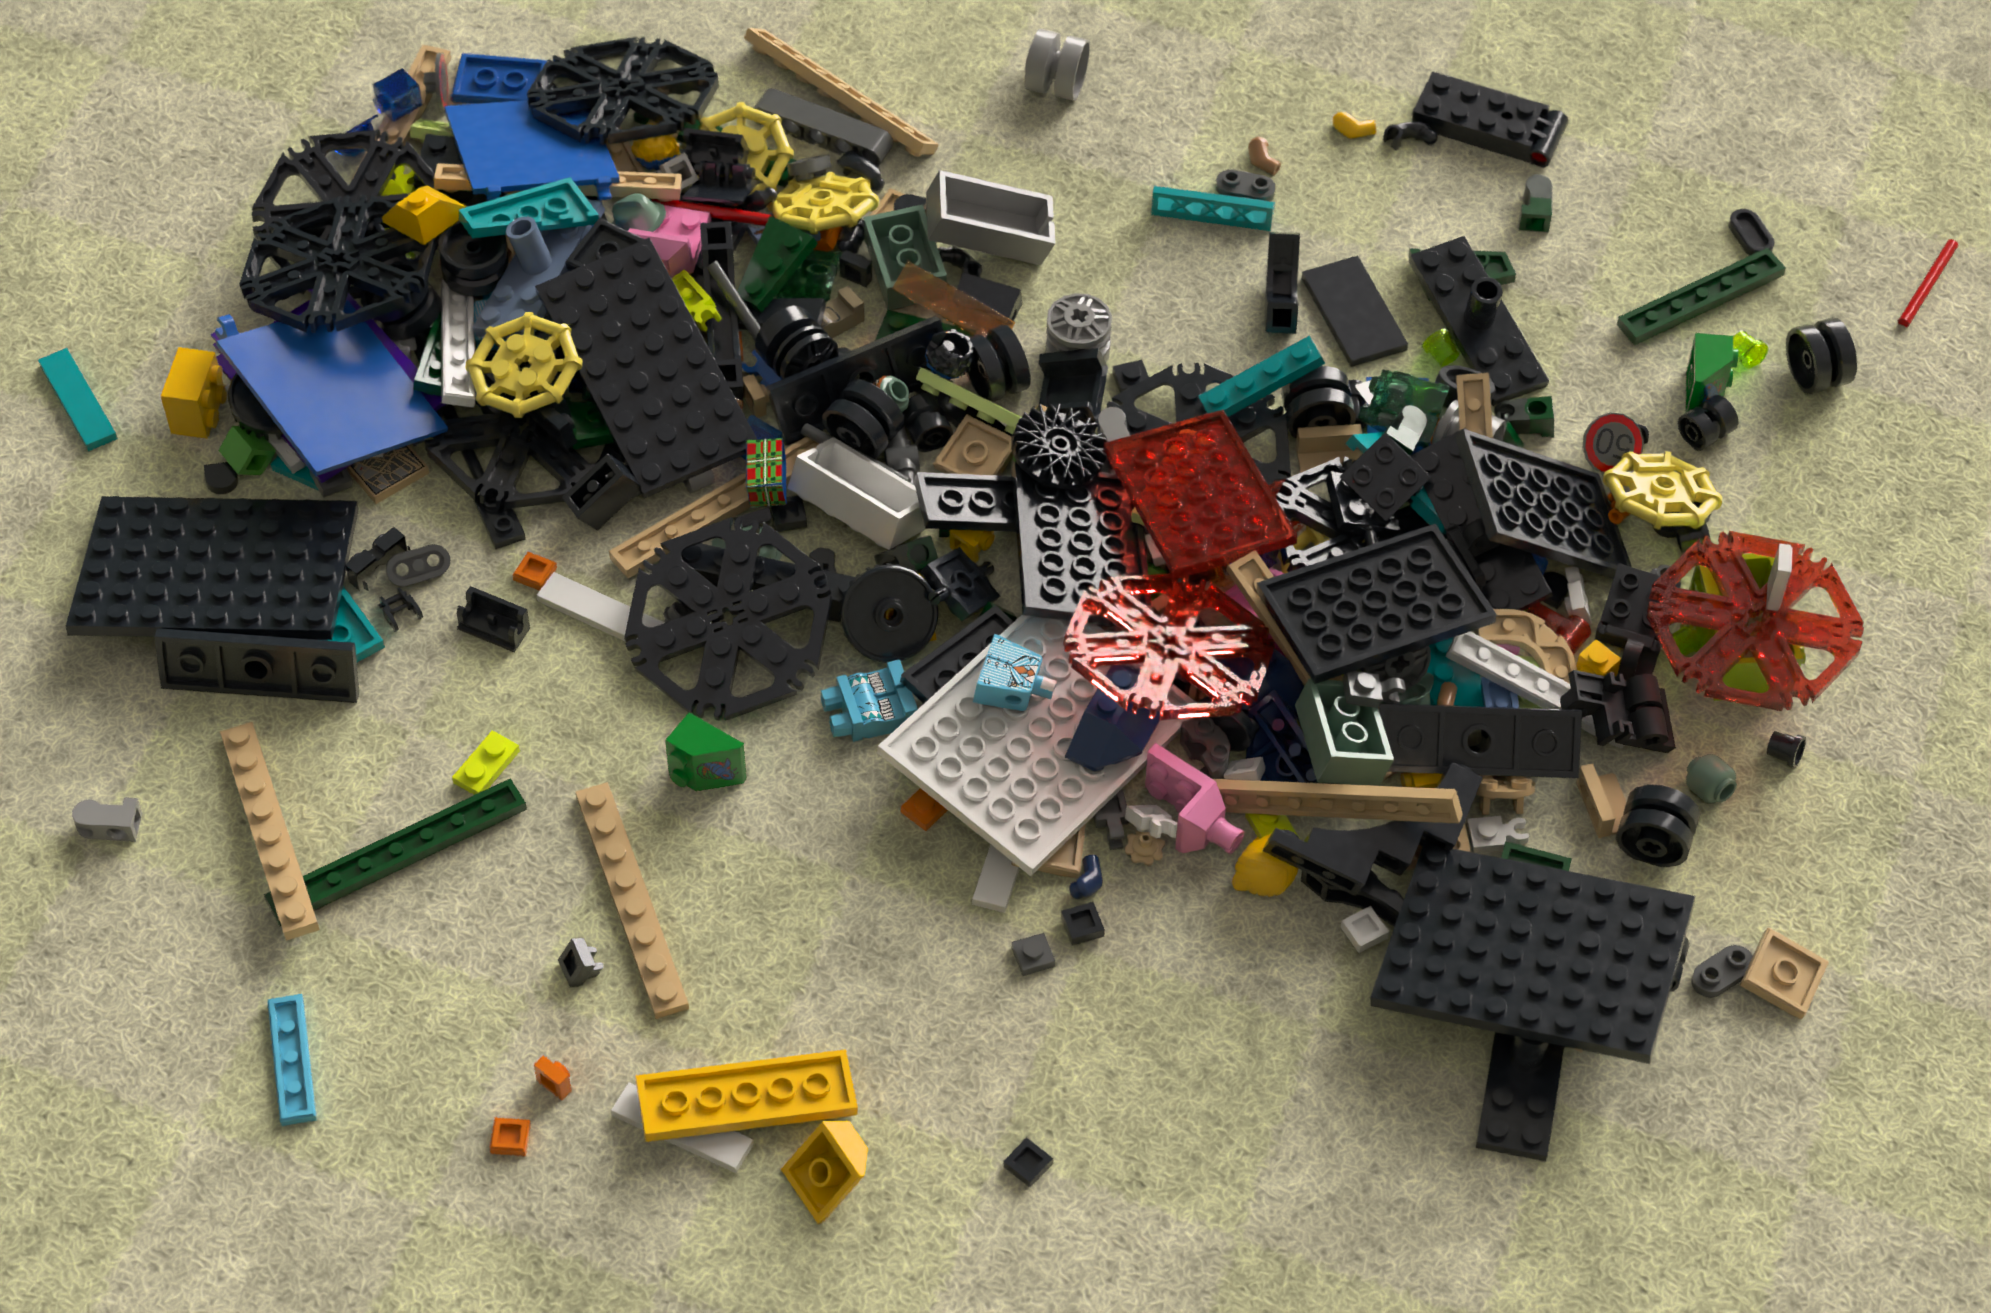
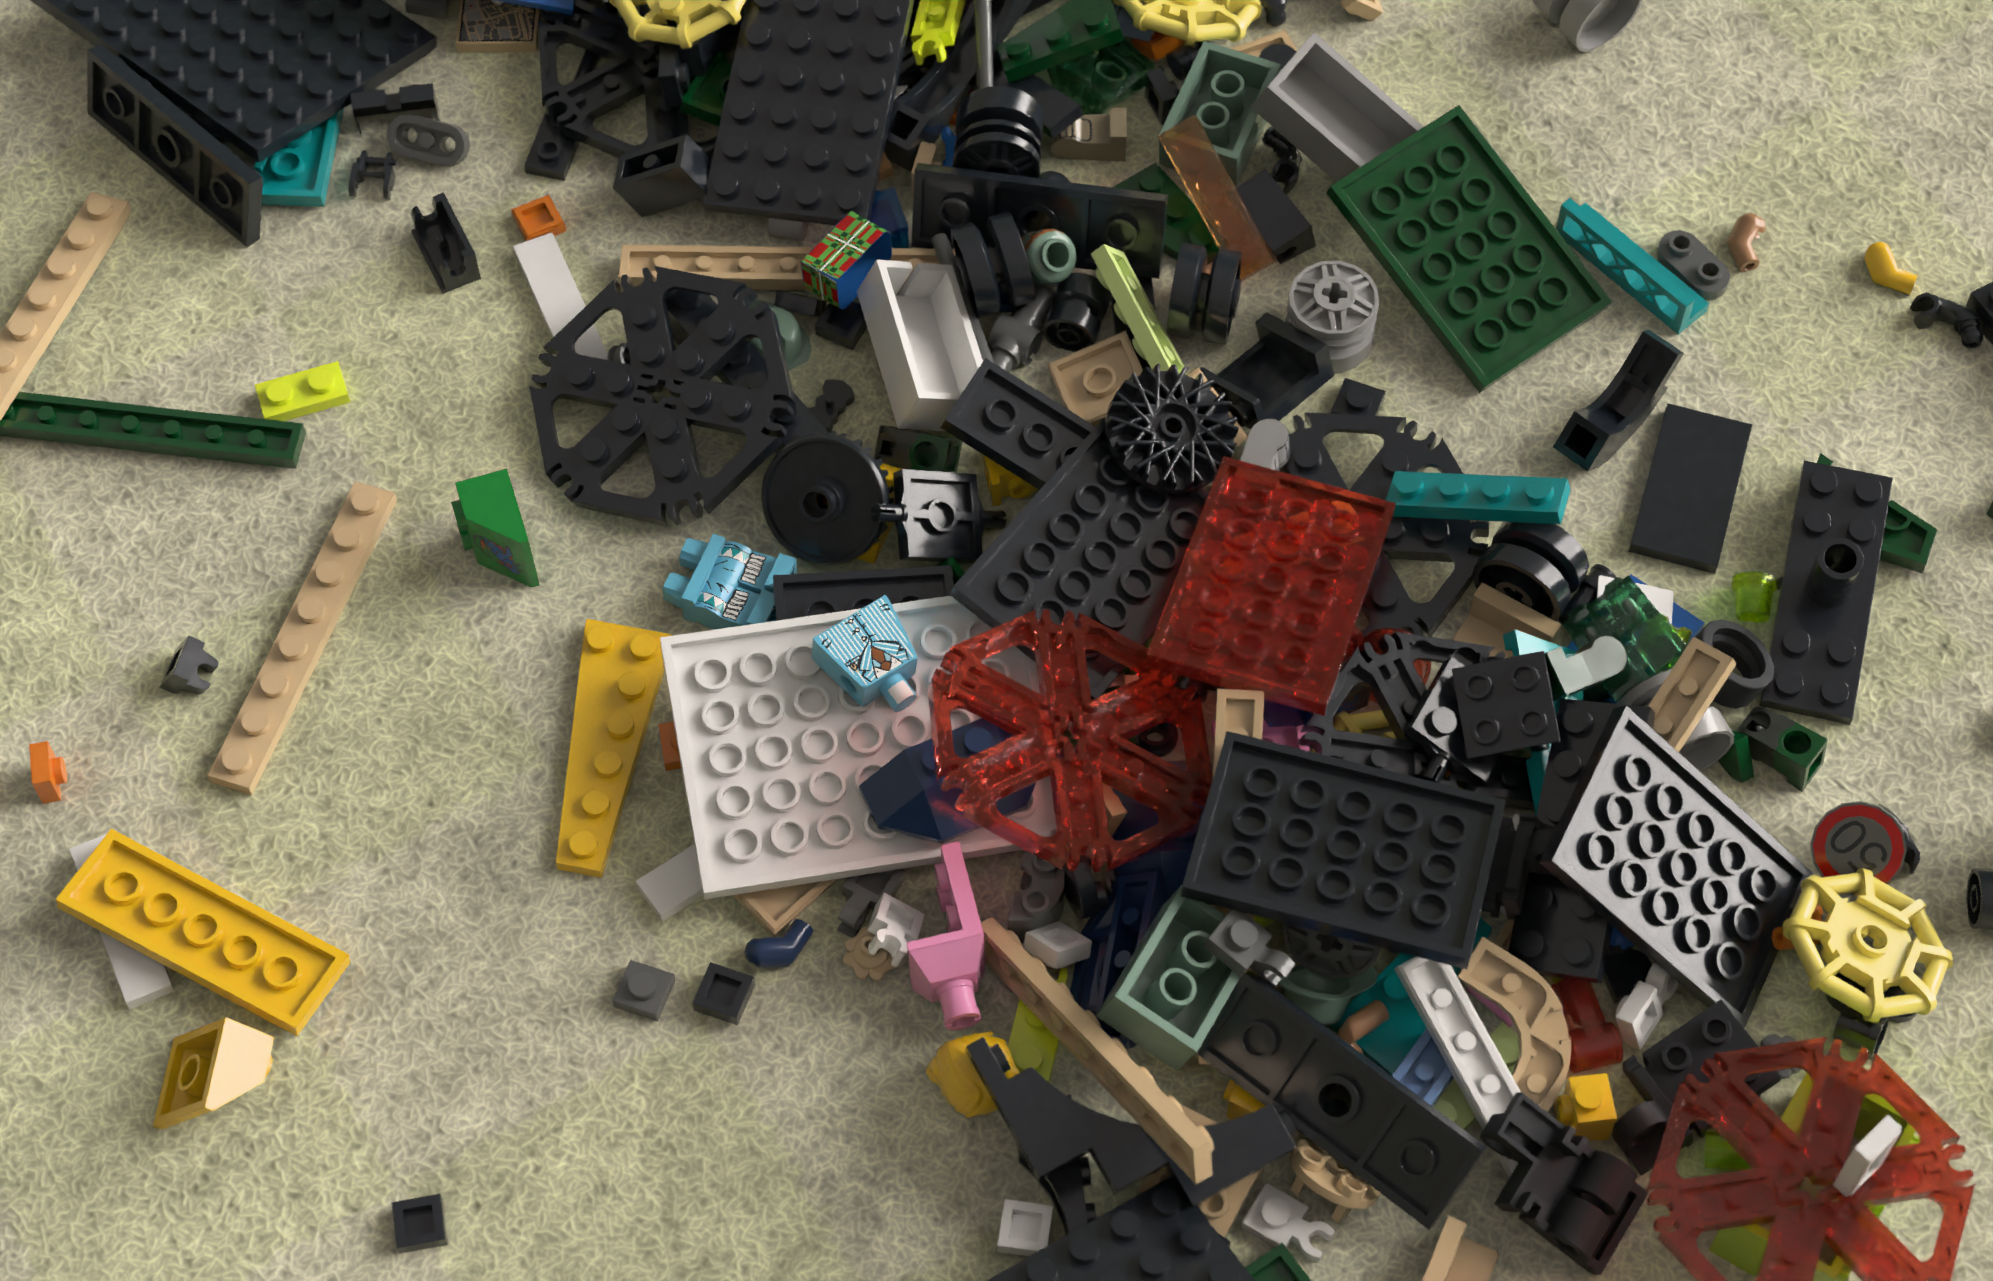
camera: 40 degrees right, 5 degrees up
black piece [925,329,975,380] -> none
none -> yellow wing [556,619,672,878]
none -> dark green plate [1326,105,1613,393]

